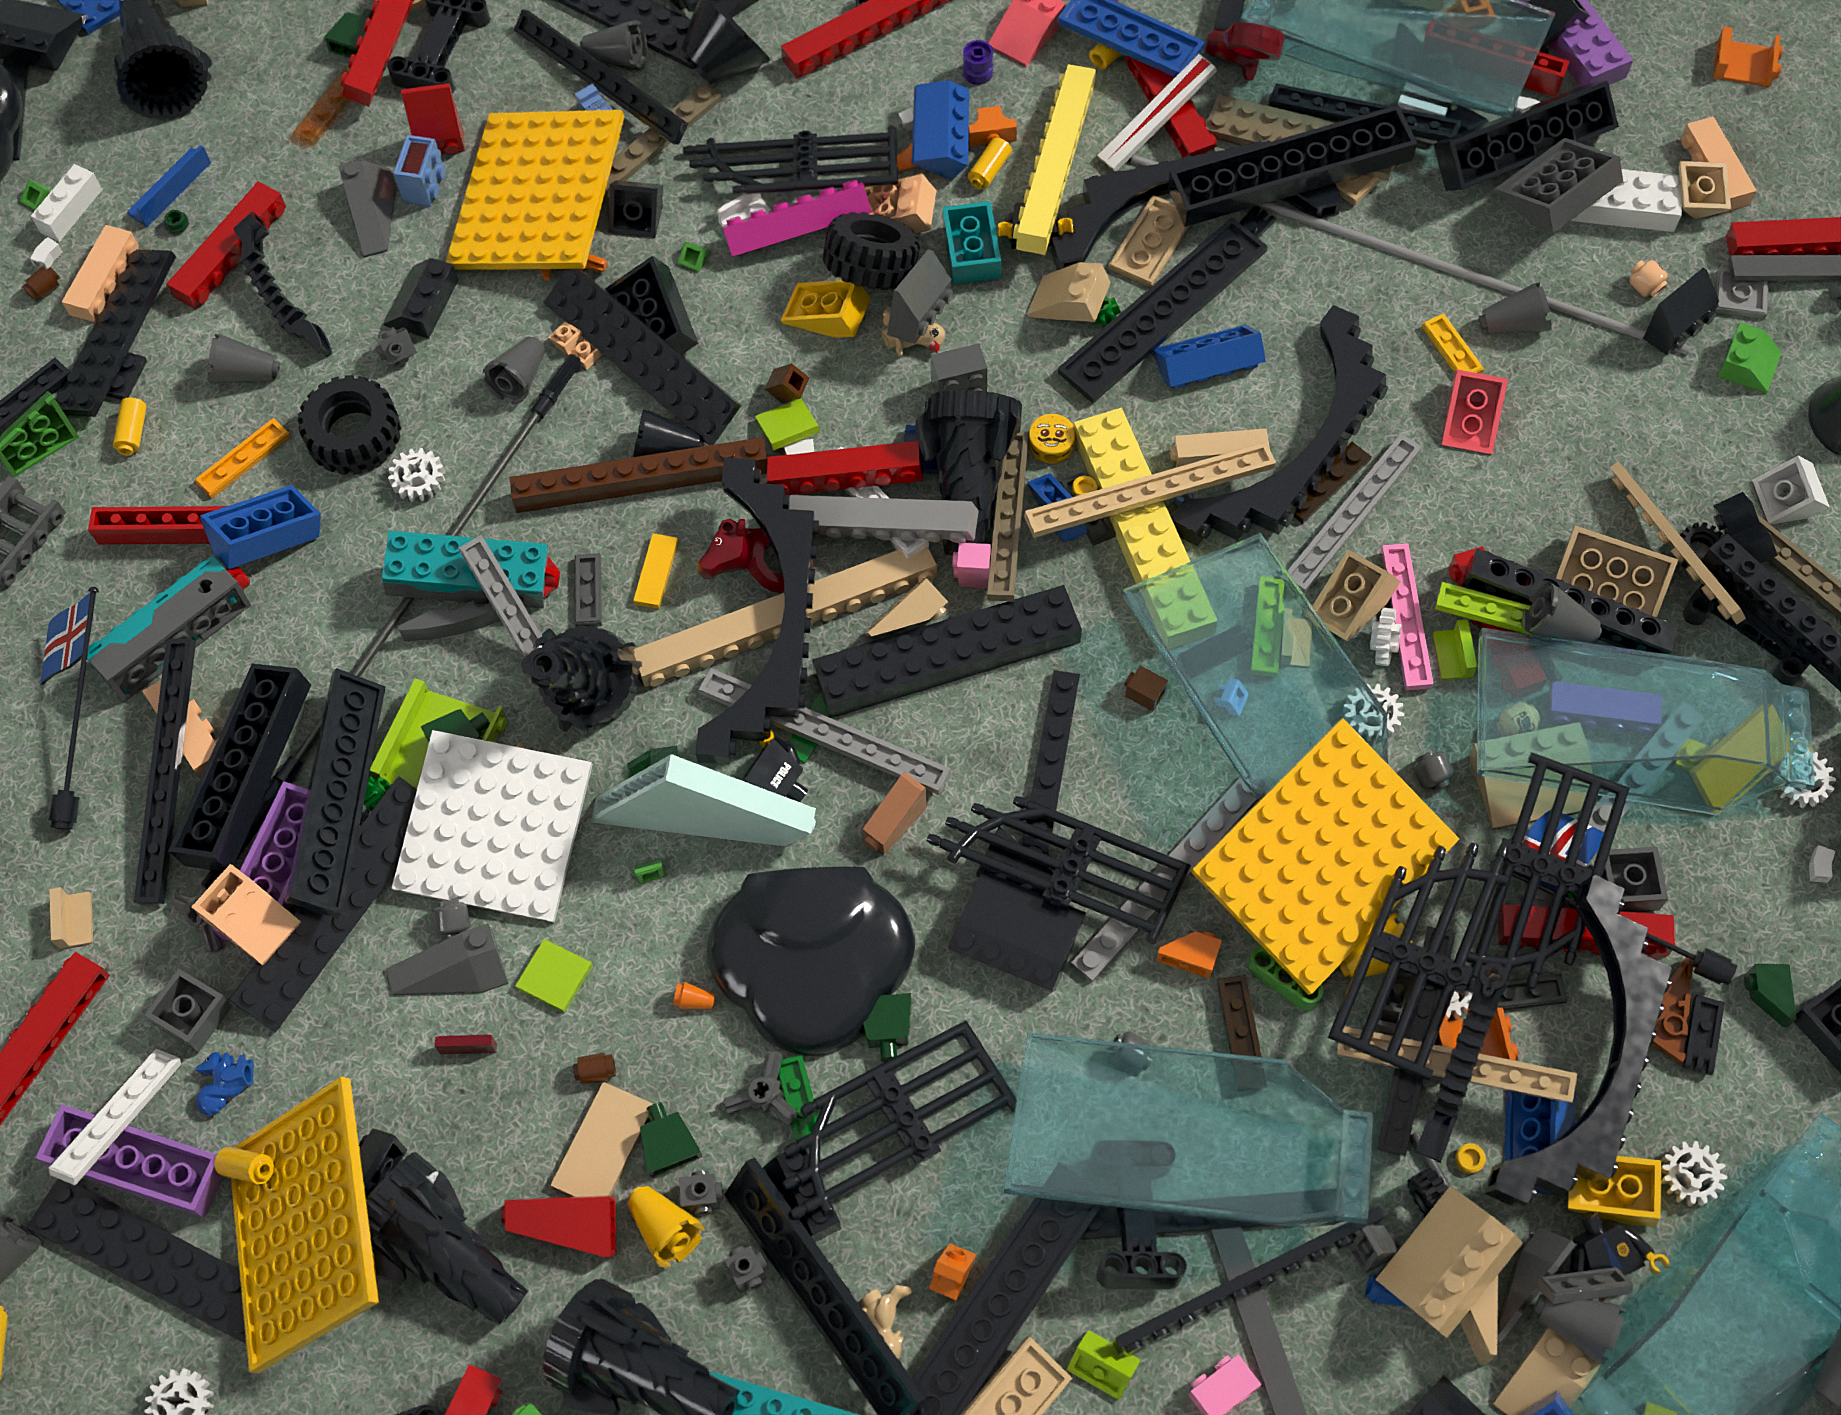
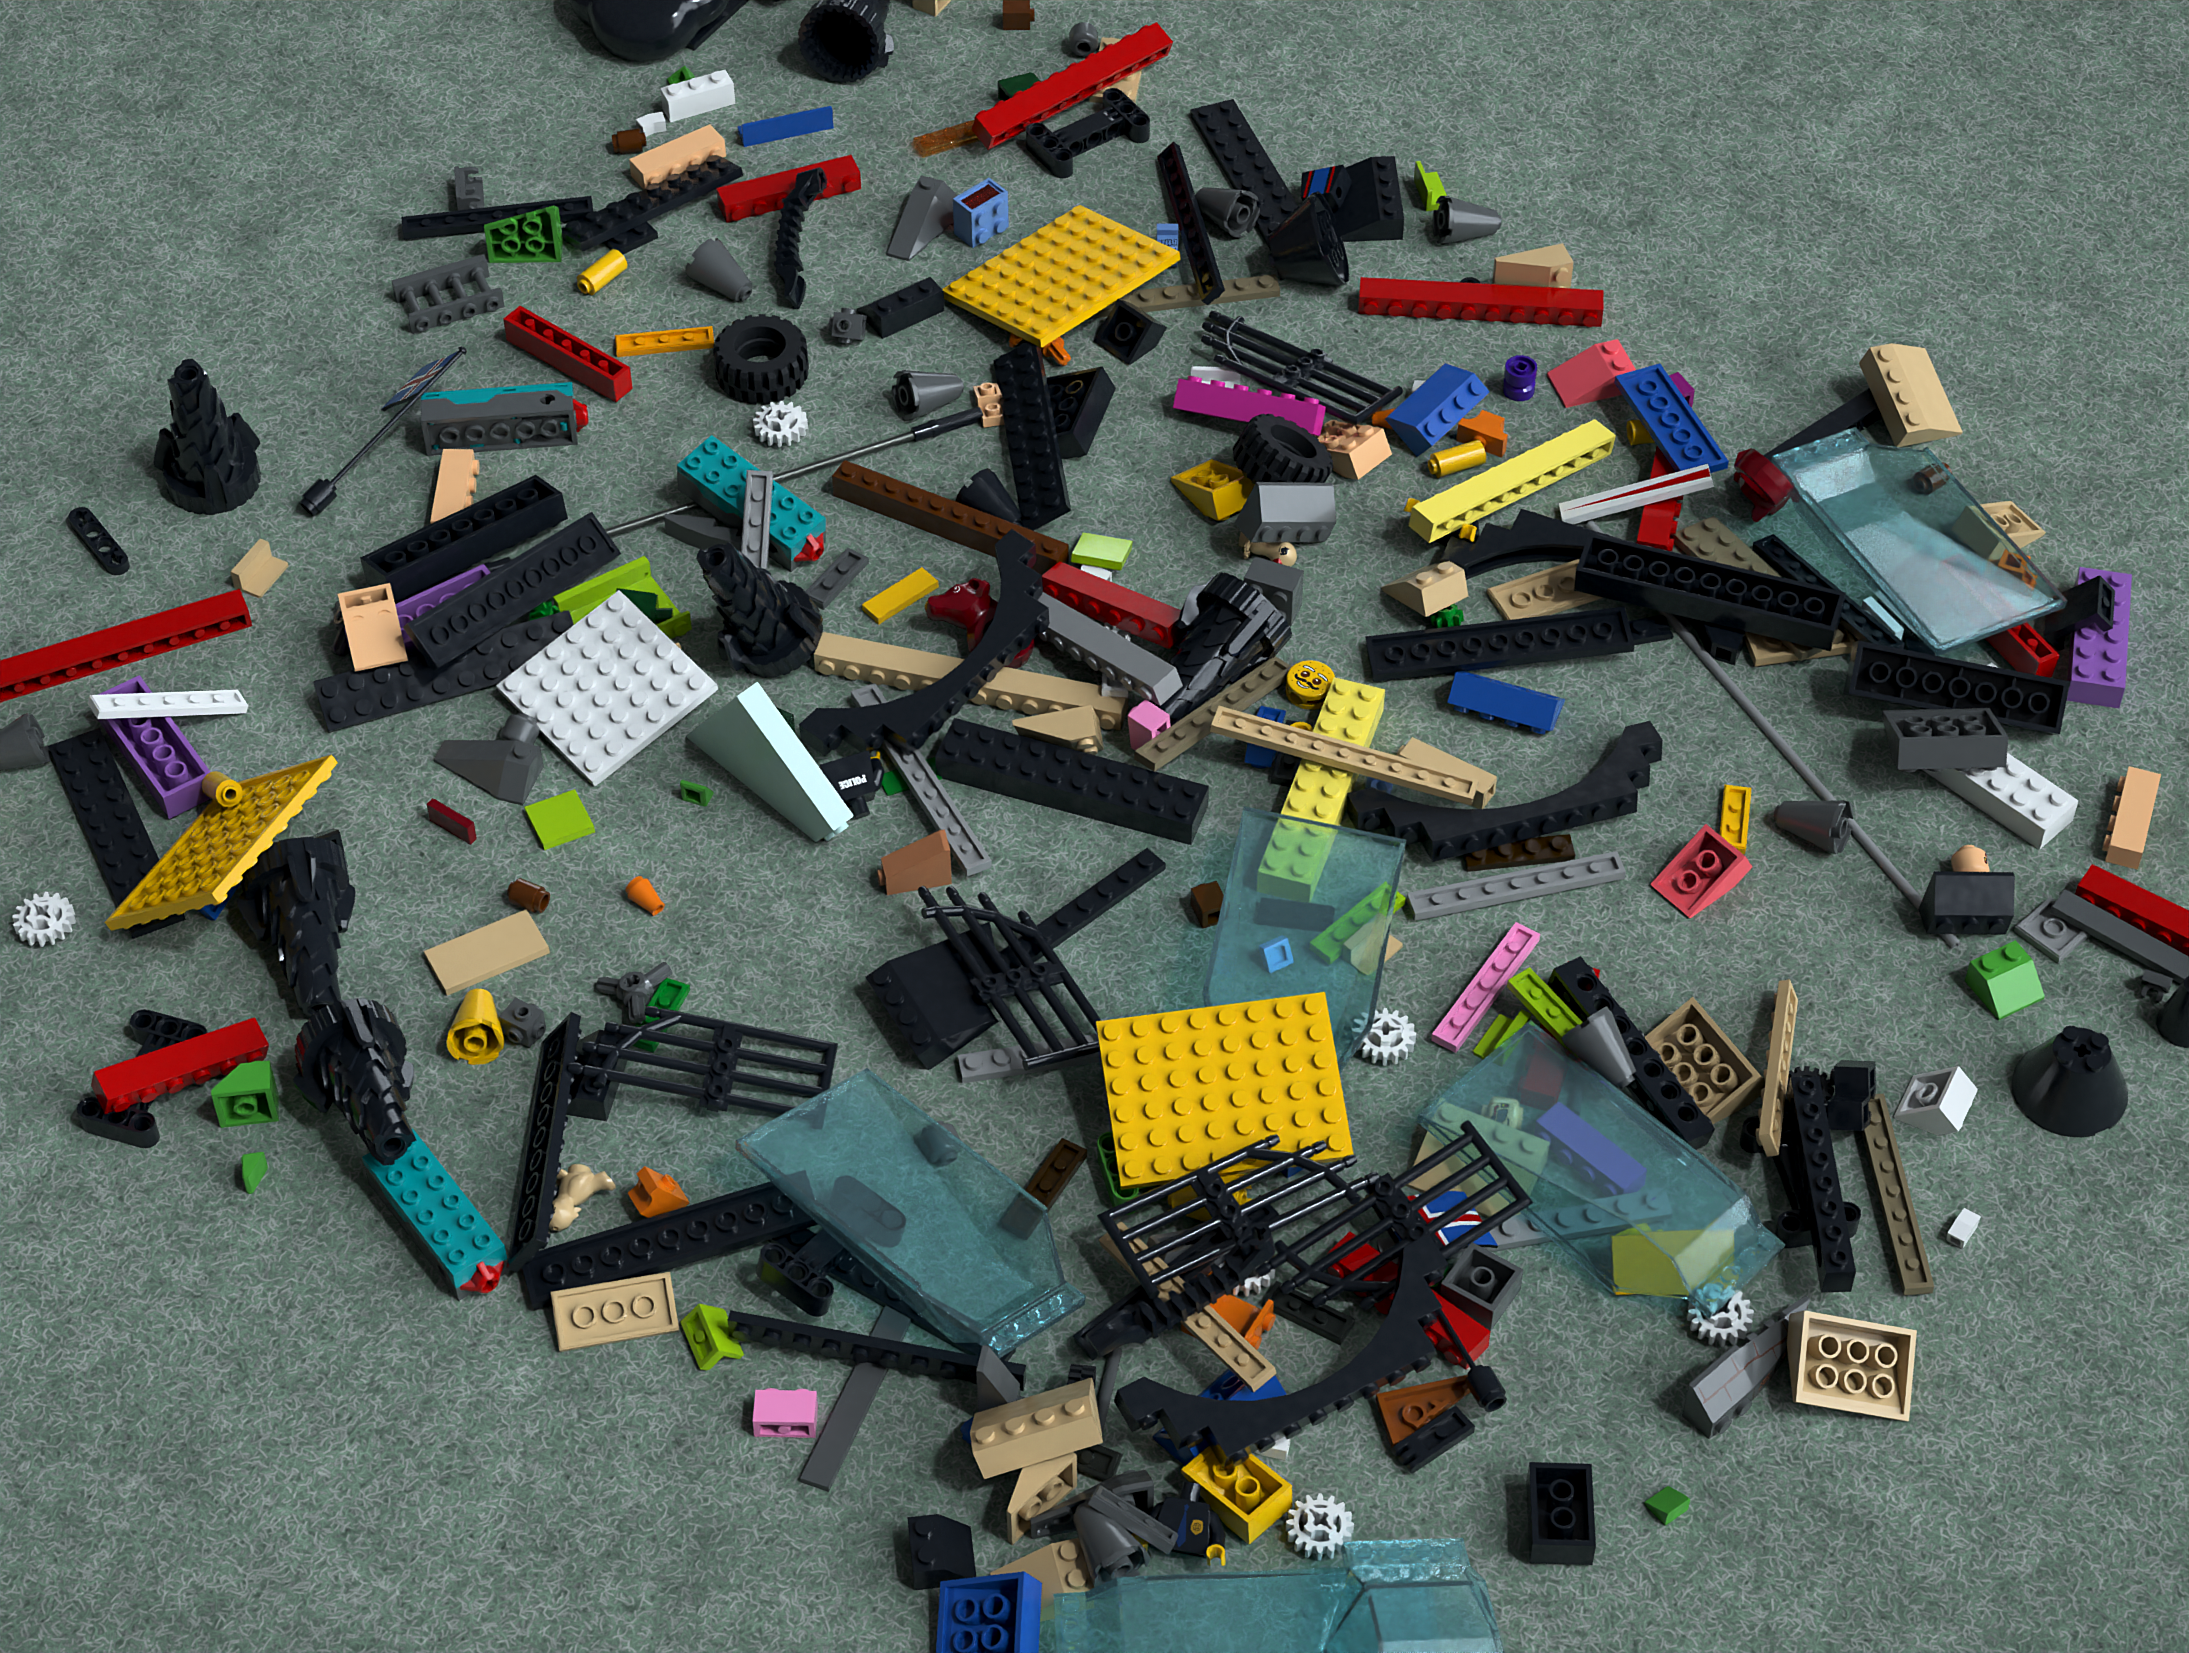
camera: 35 degrees right, 15 degrees down
black plate [134,638,196,904] -> none
dark grey brick [144,968,233,1053] -> none
dark green plate [164,210,189,233] -> none
blue animal [195,1052,253,1116] -> none
blue slope [200,485,321,569] -> none
red slope [401,83,465,155] -> none
red slope [501,1195,616,1257] -> none
dark green torso [640,1102,703,1177] -> none
bright green slope [677,241,711,272] -> none
black plant [707,867,915,1056] -> none
dark grey brick [723,1246,768,1293] -> none
reddish brown brick [765,363,809,403] -> none
dark green torso [863,993,912,1062] -> none
teal brick [942,201,1001,284] -> none
orange slope [1156,931,1222,979] -> none
tan slope [1306,550,1401,641] -> none
white gear [1370,608,1402,666] -> none
dark grey head [1413,749,1455,791] -> none
tan slope [1678,161,1731,219] -> none
dark green slope [1744,964,1797,1027] -> none
white piece [1809,845,1835,883] -> none

